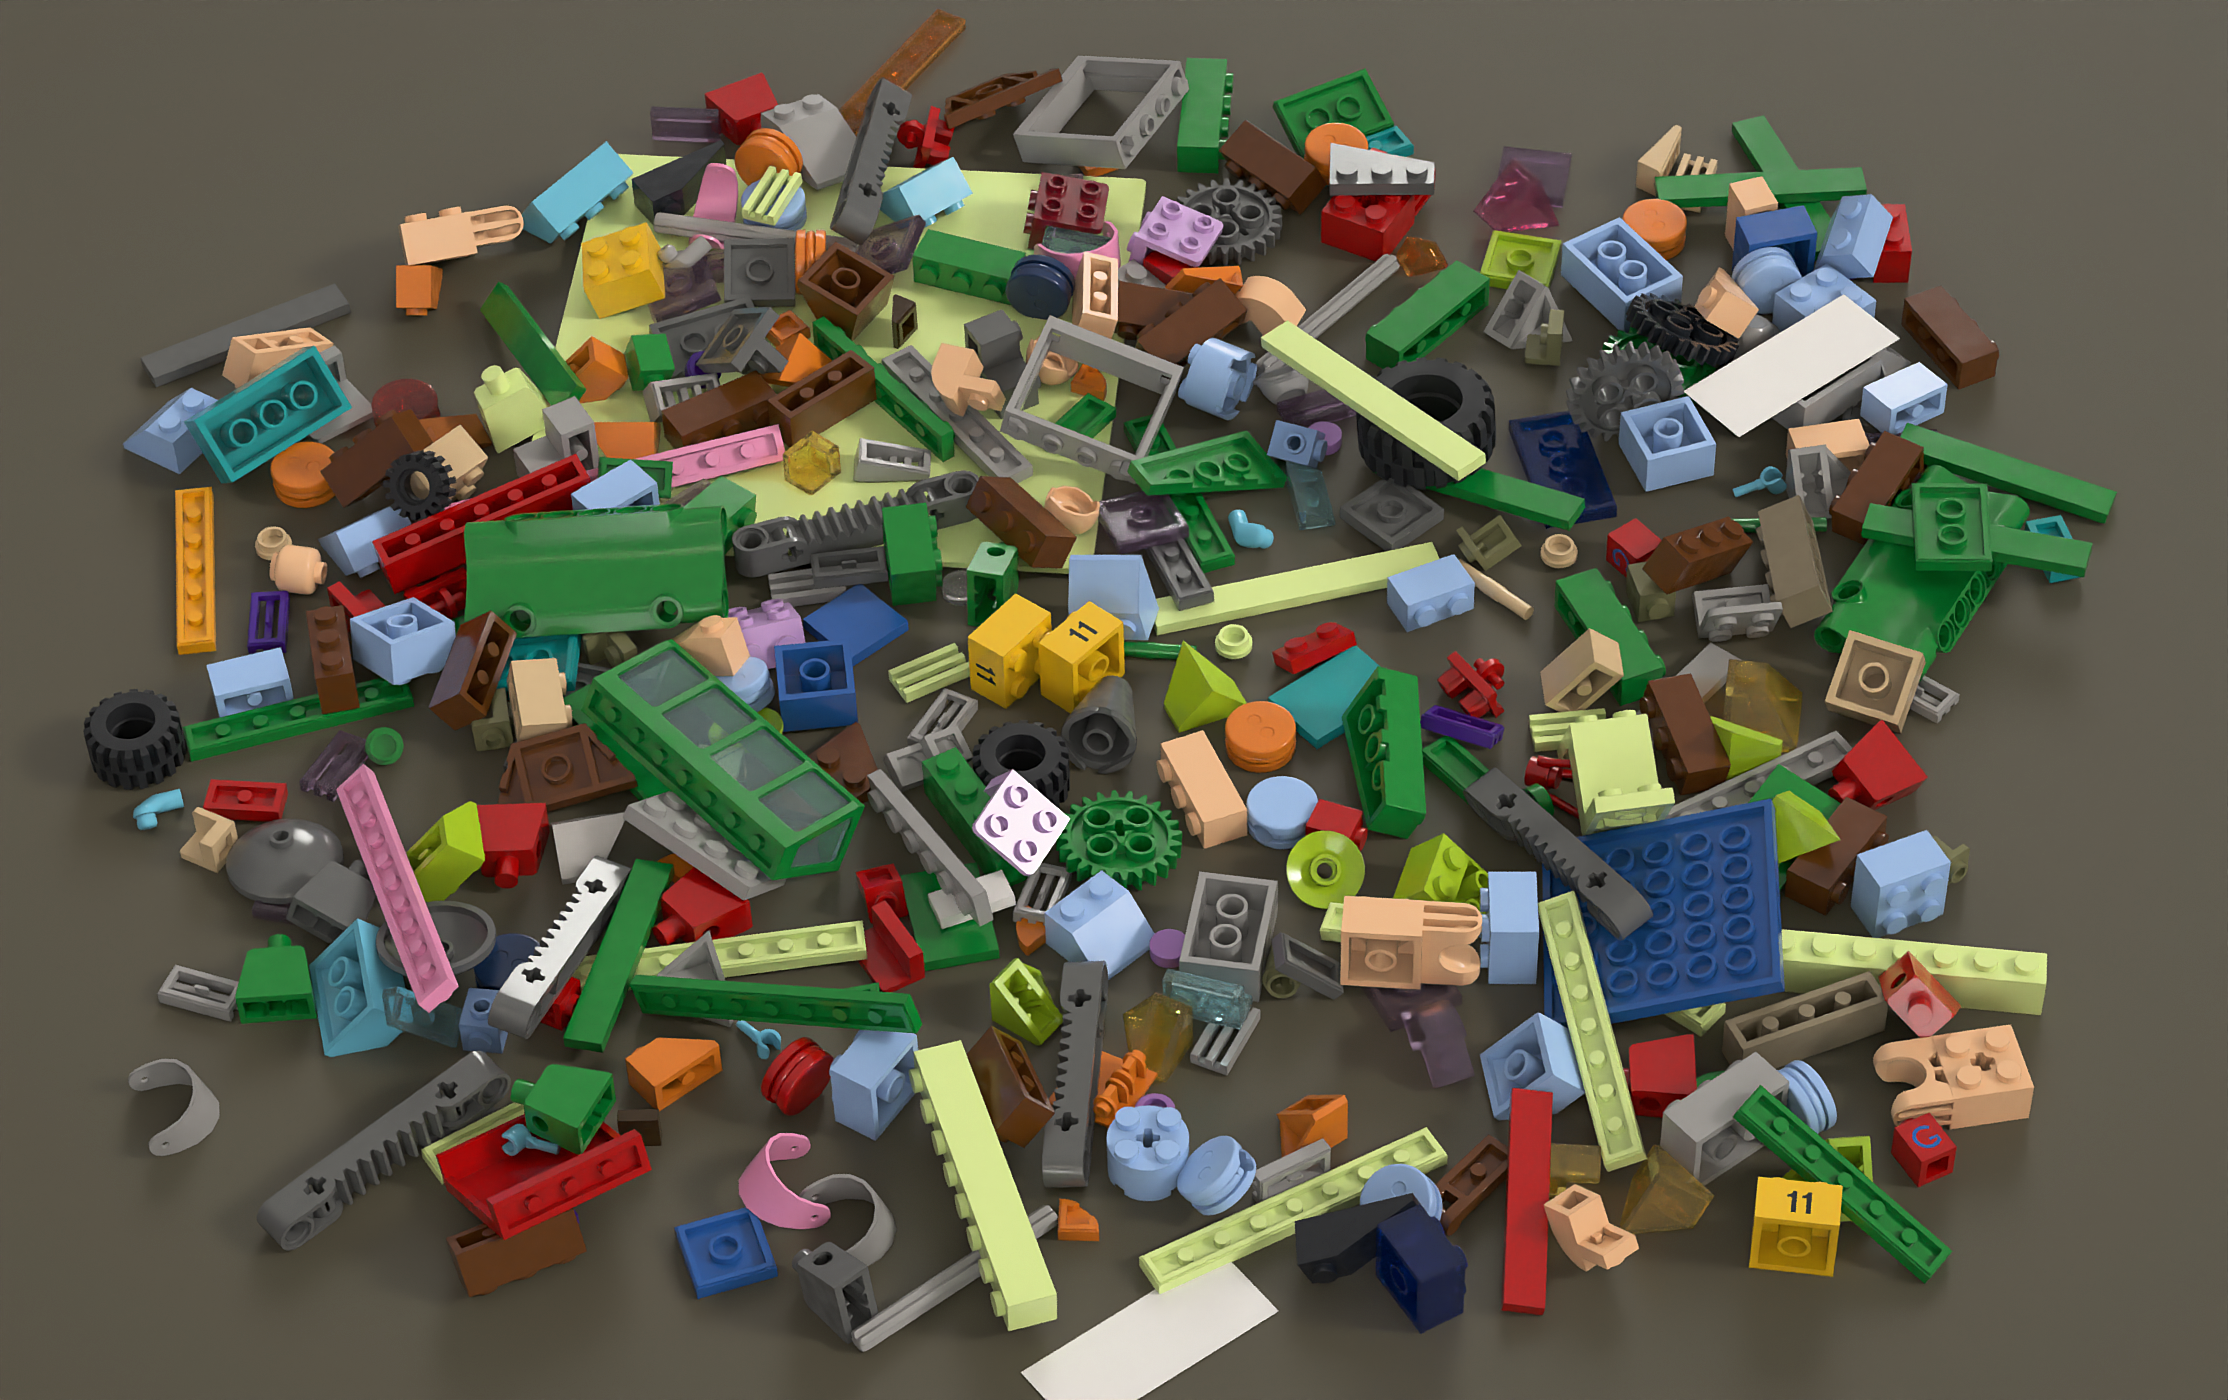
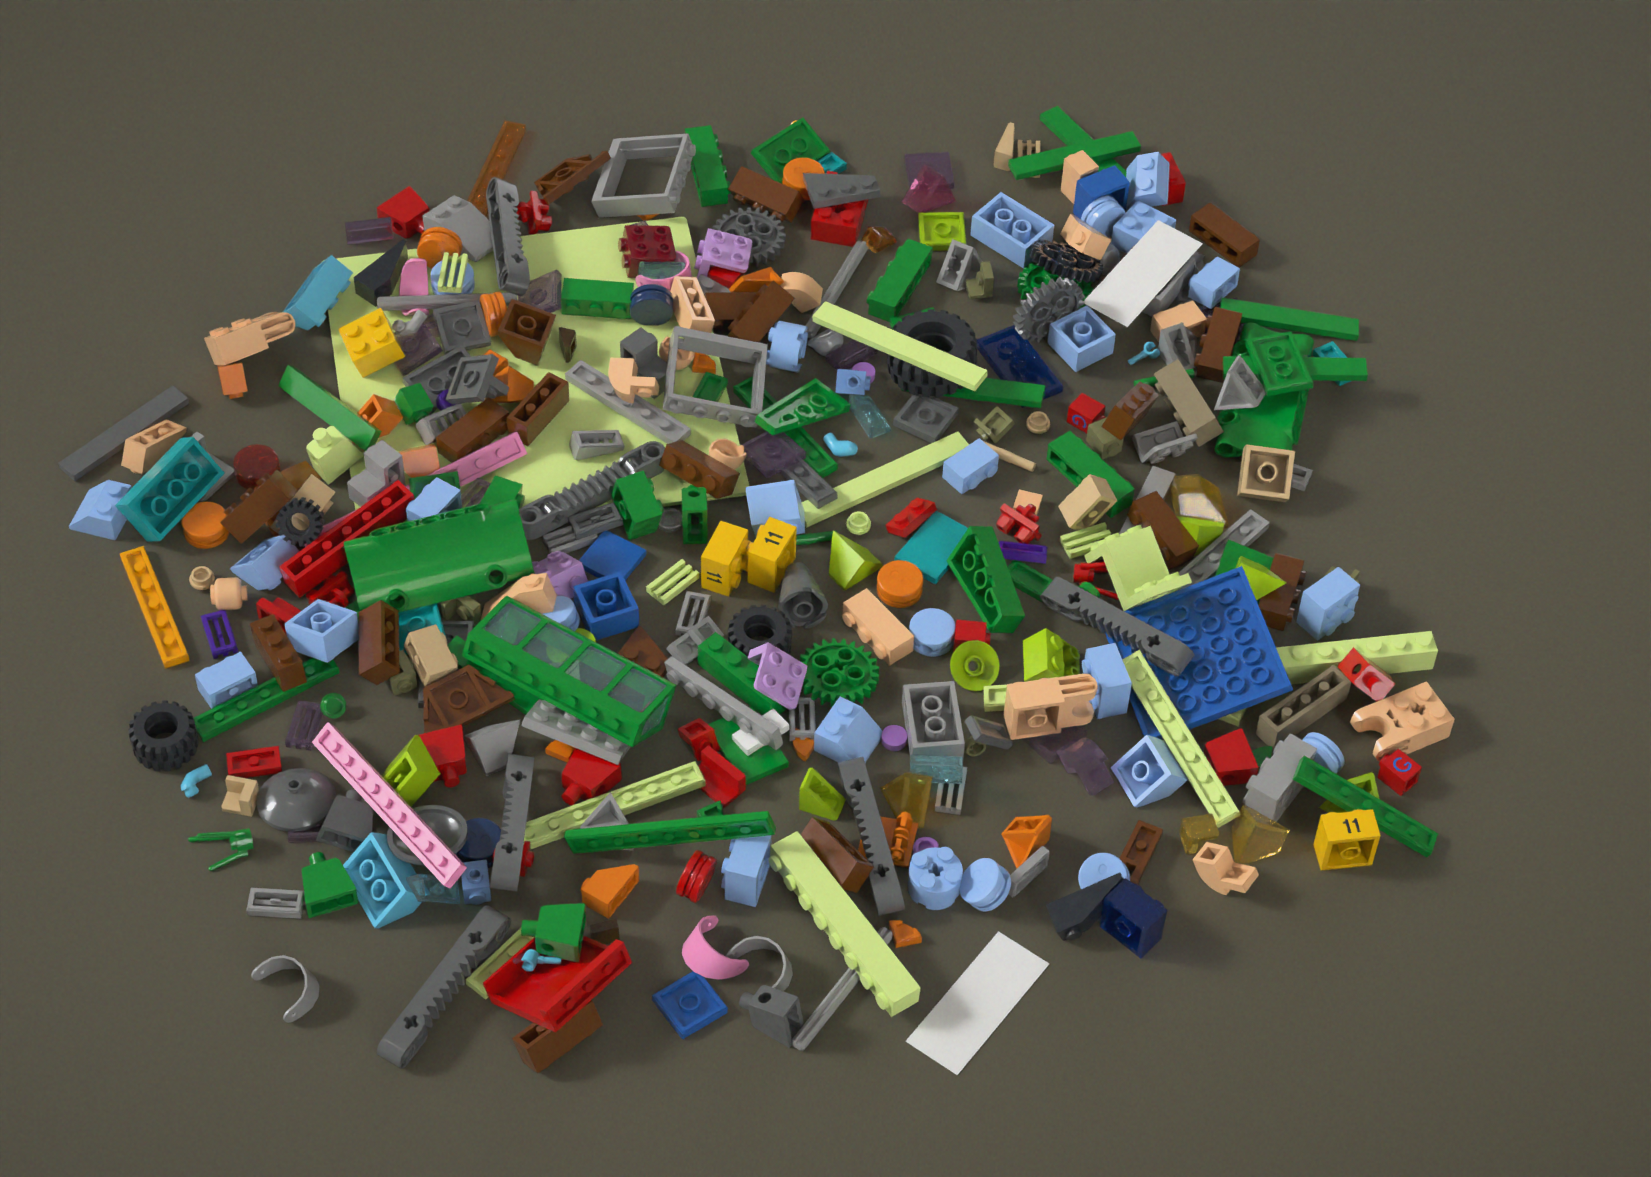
camera: 20 degrees left, 5 degrees up
green tile [563,858,675,1053] -> none
medium azure hand [736,1020,781,1059] -> none
clear yellow panel [783,431,841,495] -> none
green plate [812,316,955,462] -> none
medium azure slope [880,157,973,230] -> none
yellowish green tile [1139,1127,1448,1294] -> none
red tile [1501,1088,1553,1315] -> none
orange head [1622,199,1687,260] -> none
red torso [1828,720,1928,810] -> none
none -> green plant [188,828,254,871]
none -> light nougat tile [1013,489,1043,515]
none -> light grey slope [1214,356,1266,410]

